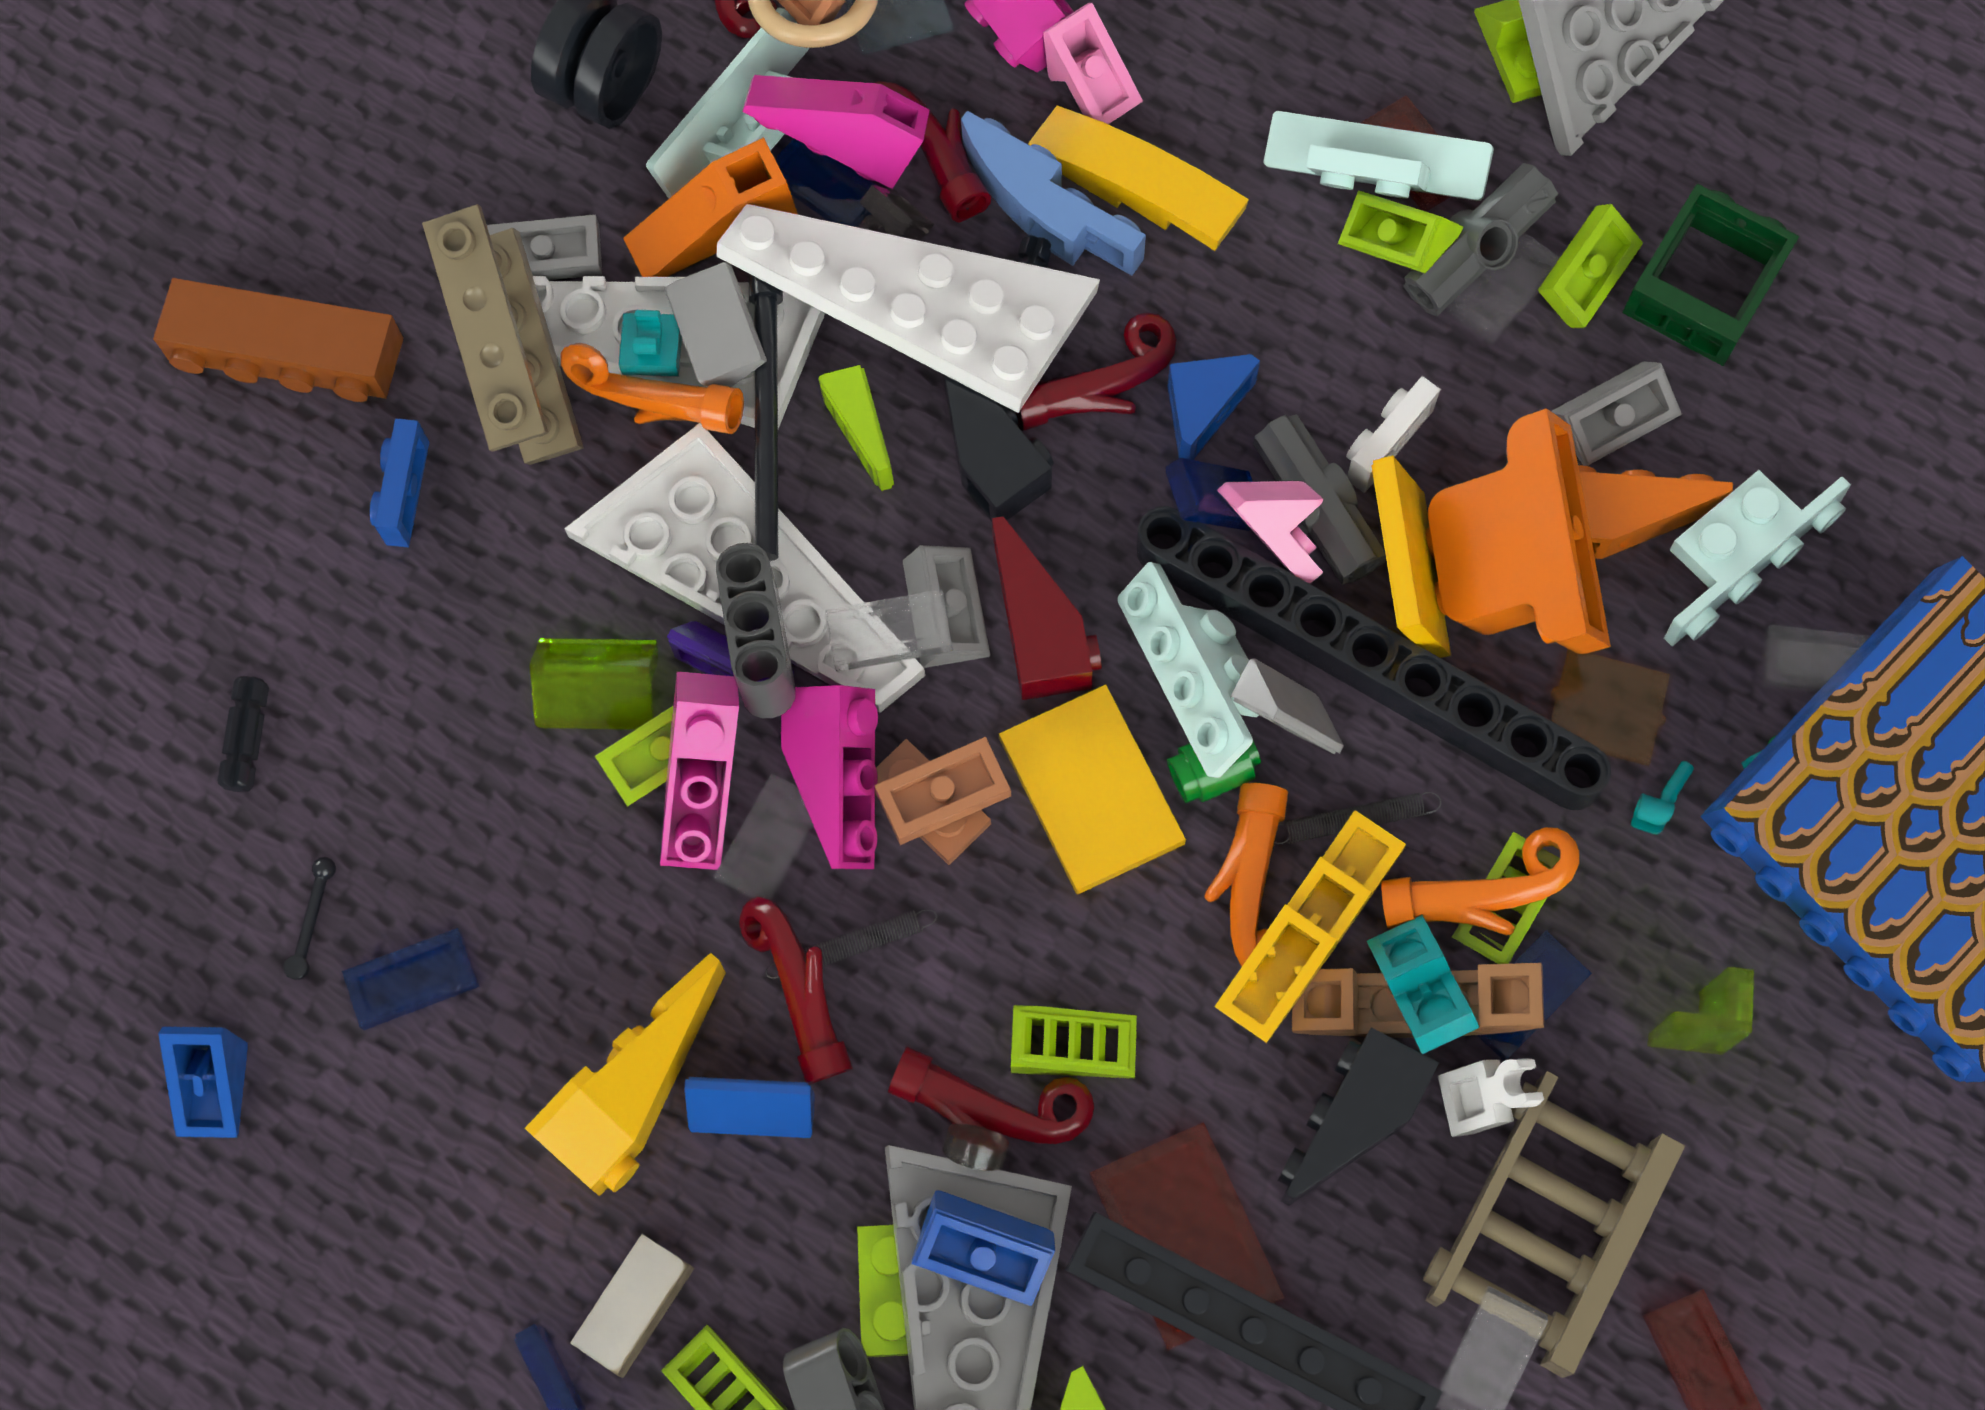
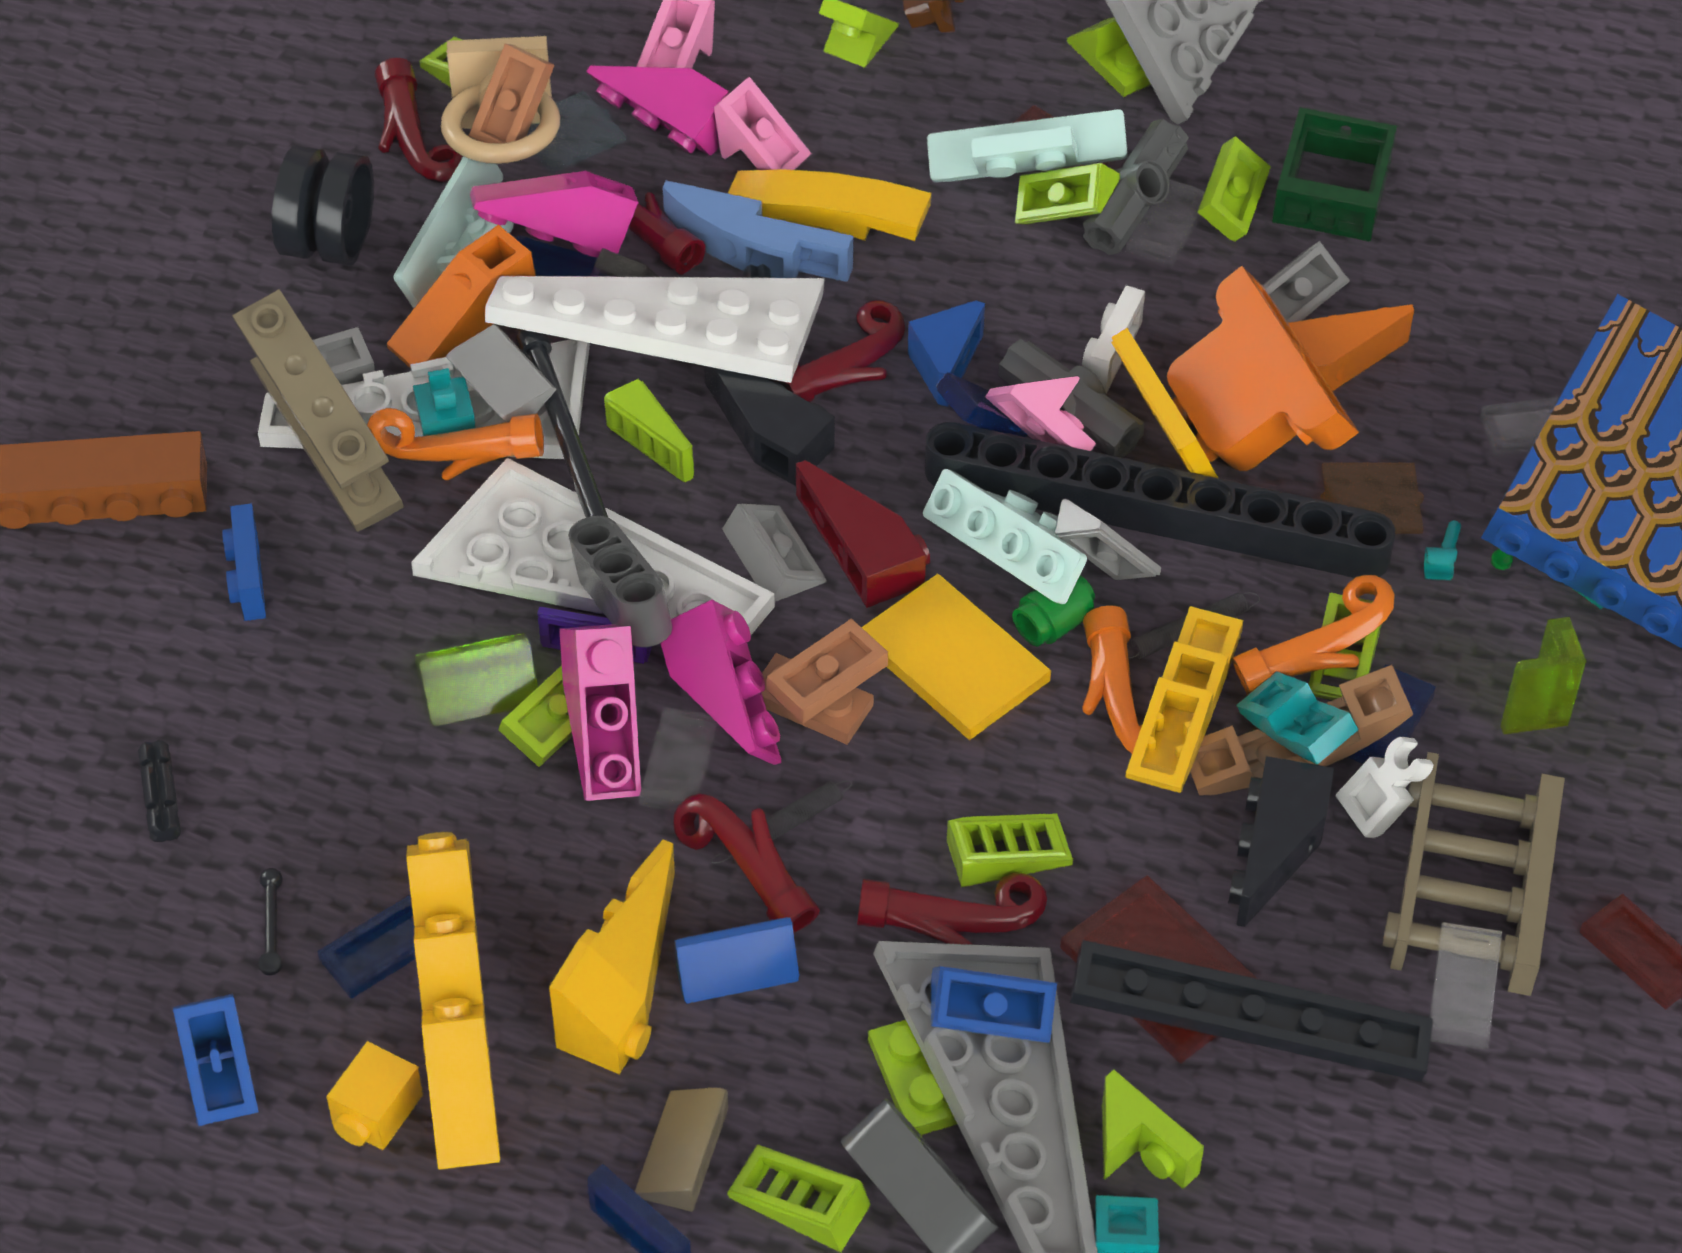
camera: 20 degrees left, 20 degrees down
clear tile [825,589,953,672] -> none
clear smoke tile [942,1124,1009,1171] -> none
light aqua bracket [1664,470,1851,646] -> none
none -> yellow brick [326,1041,423,1150]
none -> yellow arch [406,832,500,1170]

